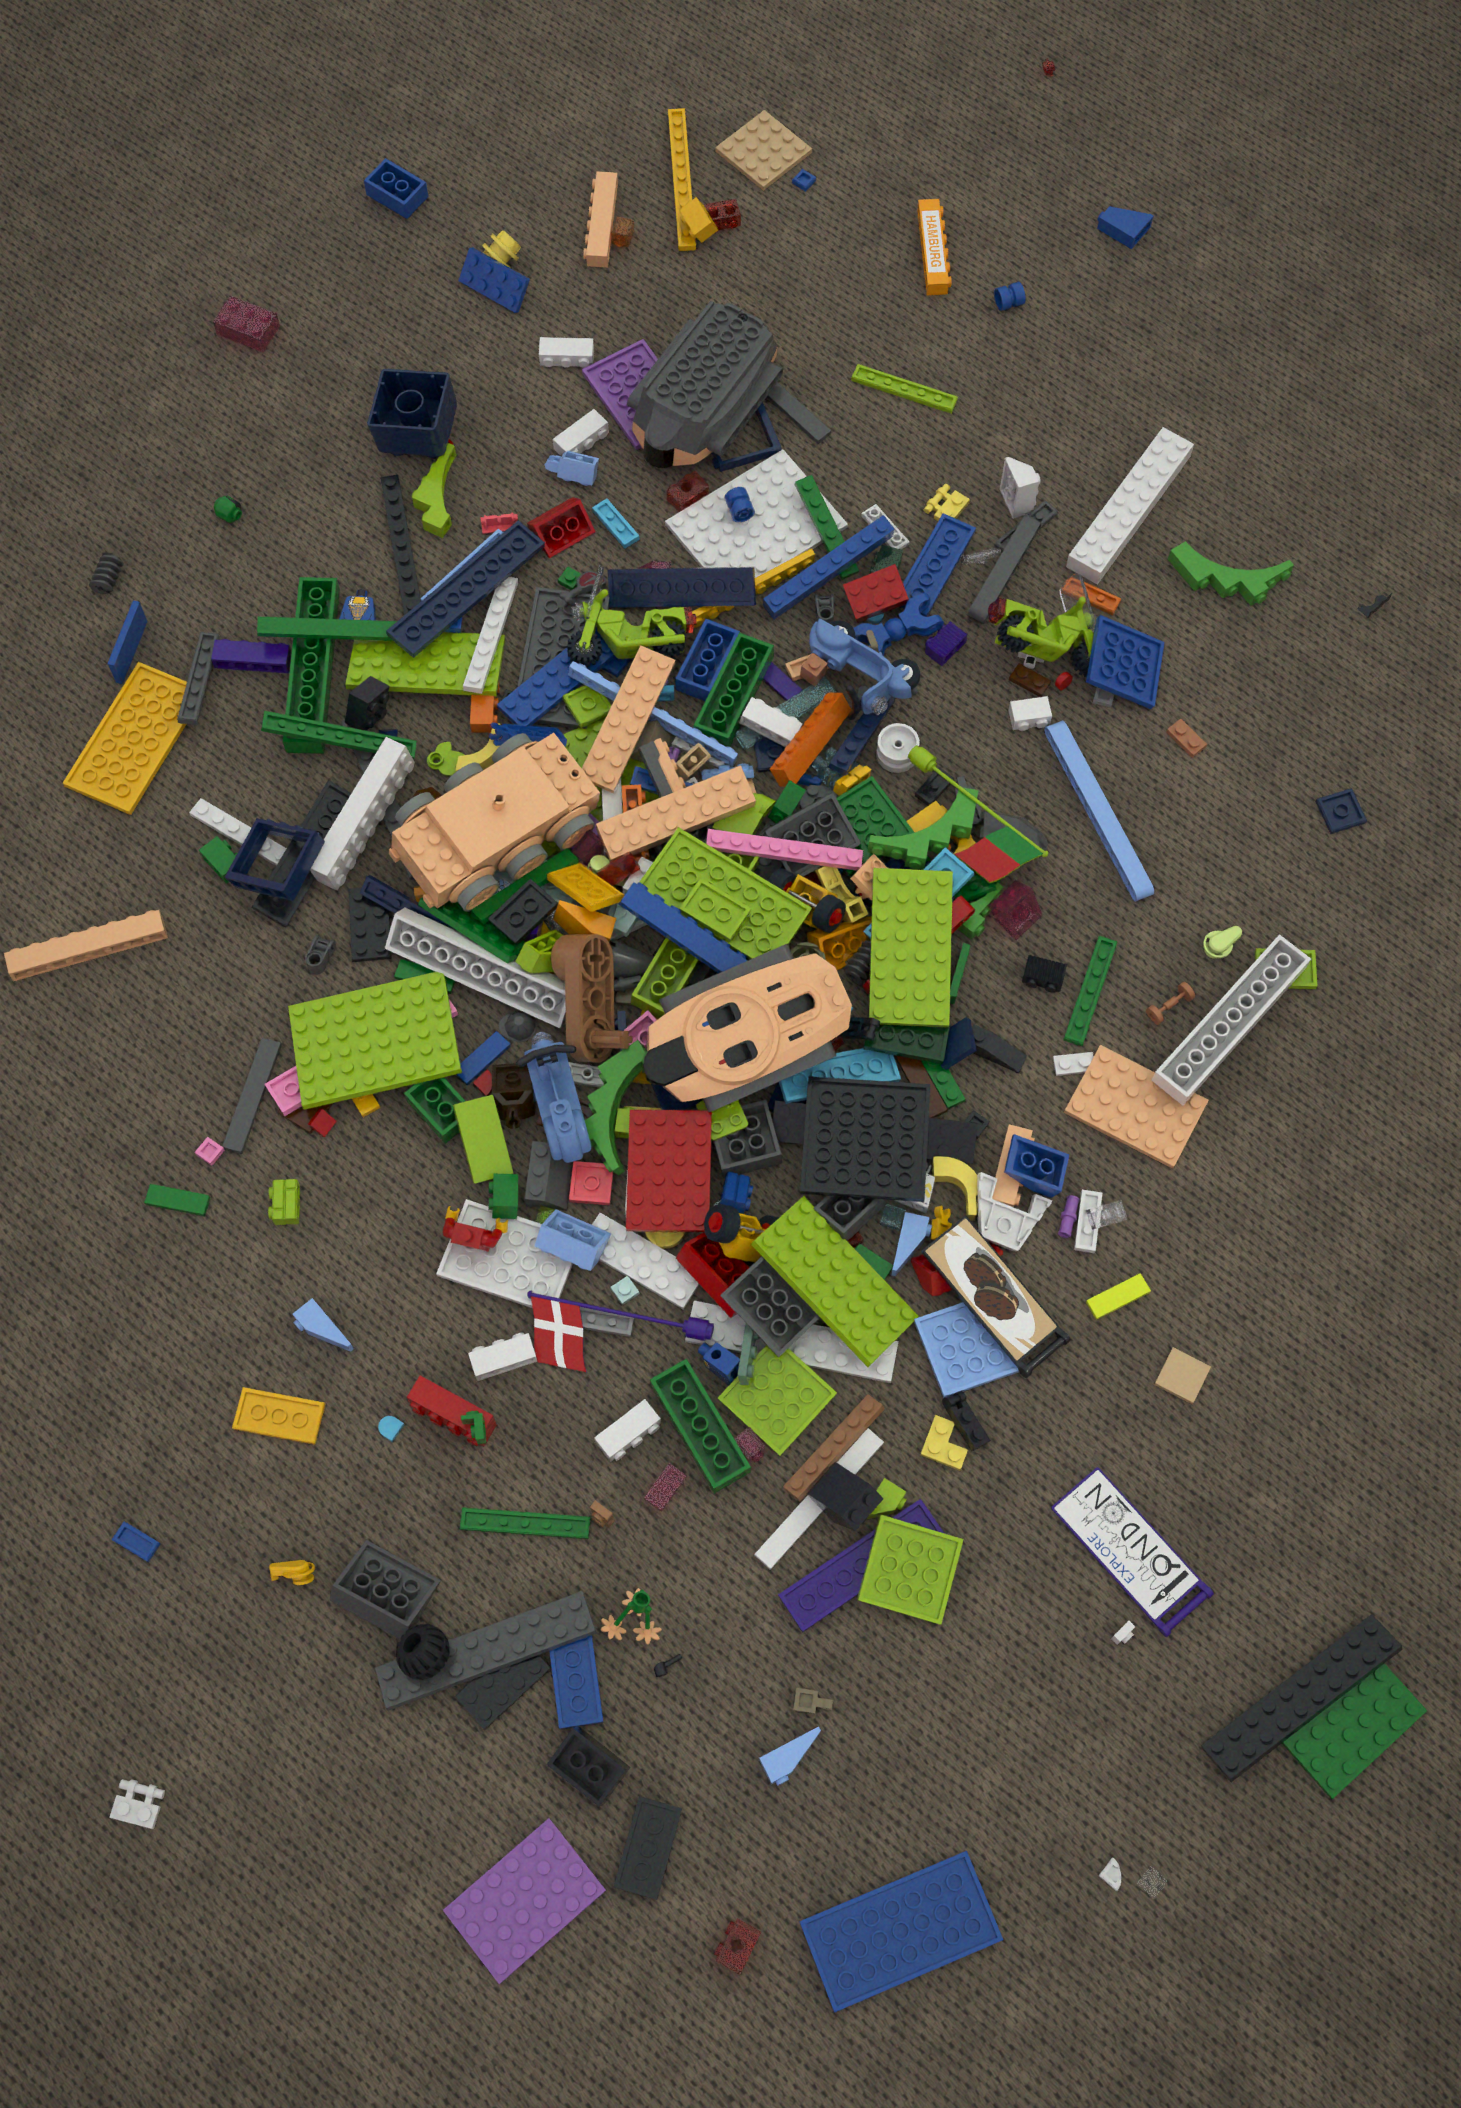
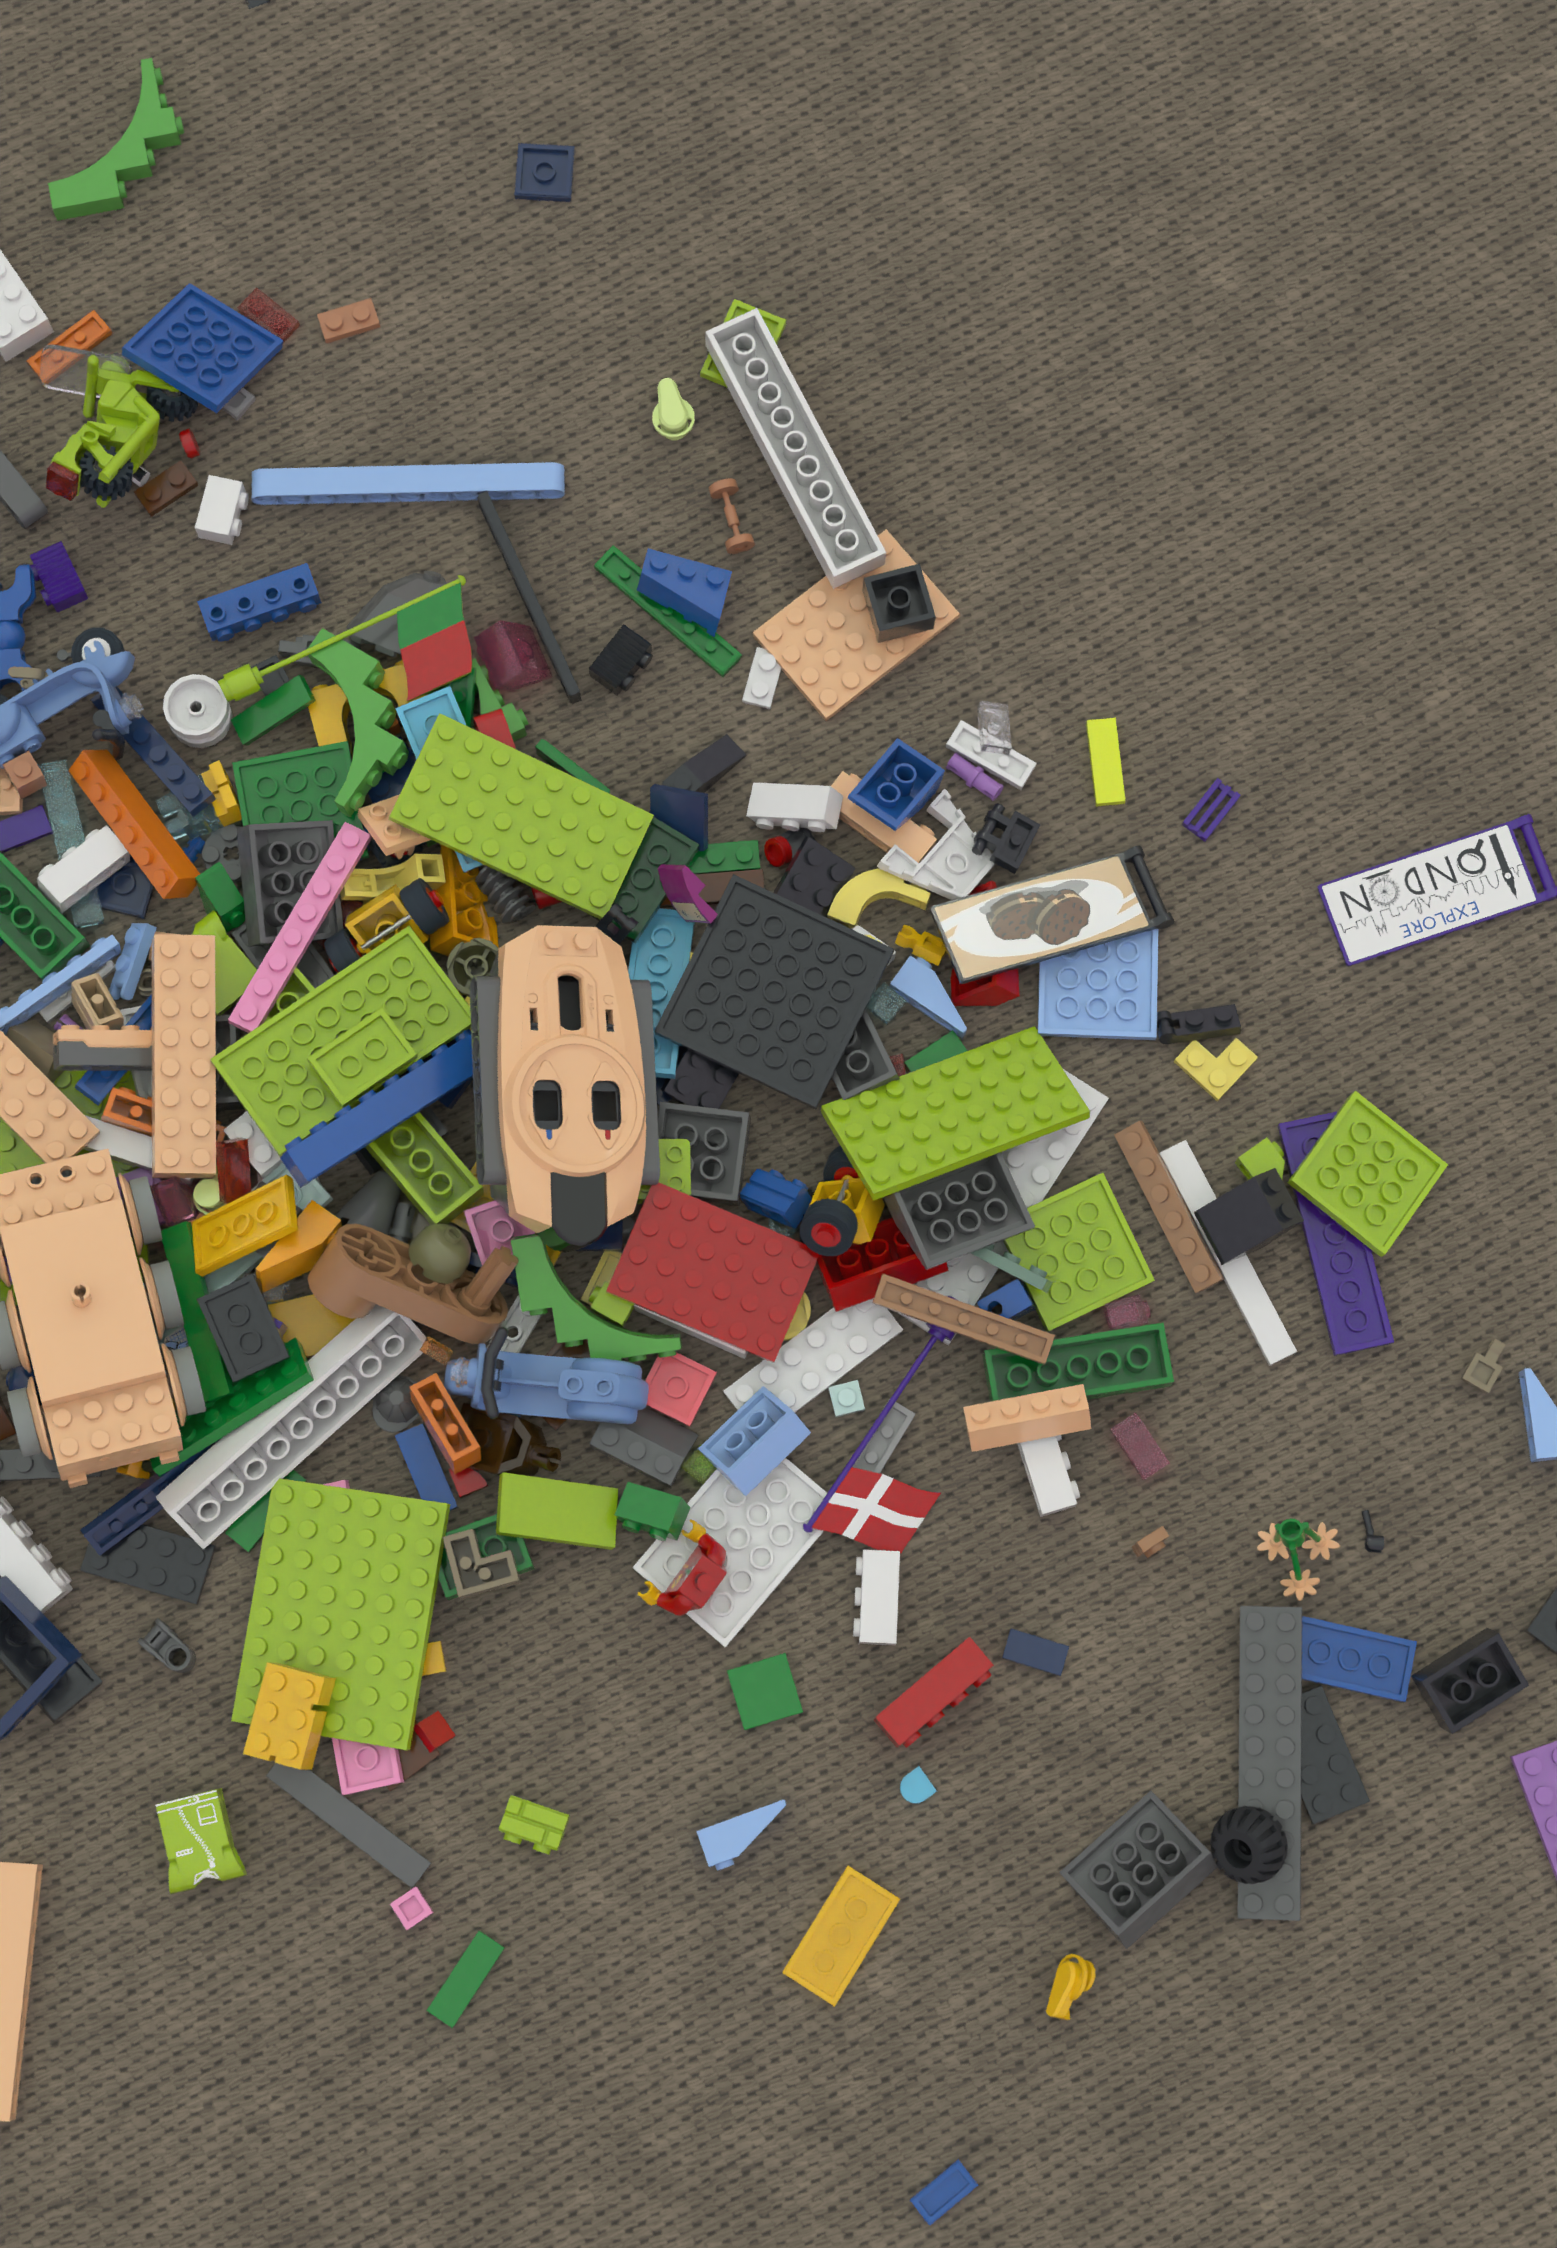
camera: 70 degrees left, 10 degrees up
green tile [460,1507,591,1539] -> none
green bracket [461,1411,487,1444] -> none
lime wedge [515,929,564,973] -> none
white plate [1111,1621,1135,1645] -> none
tan tile [1154,1347,1211,1404] -> none
none -> lime piece [156,1788,247,1894]
none -> blue brick [197,563,322,642]
none -> green tile [231,675,316,746]
none -> clear red plate [238,287,300,343]
none -> yellow piece [243,1662,336,1770]
none -> olive cylinder [408,1223,471,1284]
none -> orange brick [409,1373,481,1474]
none -> clear orange tile [420,1337,453,1366]
none -> dark tan brick [443,1529,521,1600]
none -> black tile [477,491,581,704]
none -> blue wedge [637,548,732,637]
none -> magenta slope [658,864,718,923]
none -> green tile [727,1653,803,1730]
none -> white brick [746,783,843,832]
none -> red tile [764,836,792,867]
none -> black brick [862,563,936,643]
none -> medium nougat plate [872,1274,1055,1365]
none -> light nougat brick [963,1384,1091,1452]
none -> black plate [972,803,1041,874]
none -> dark blue tile [1002,1628,1070,1676]
none -> dark purple tile [1182,778,1241,842]

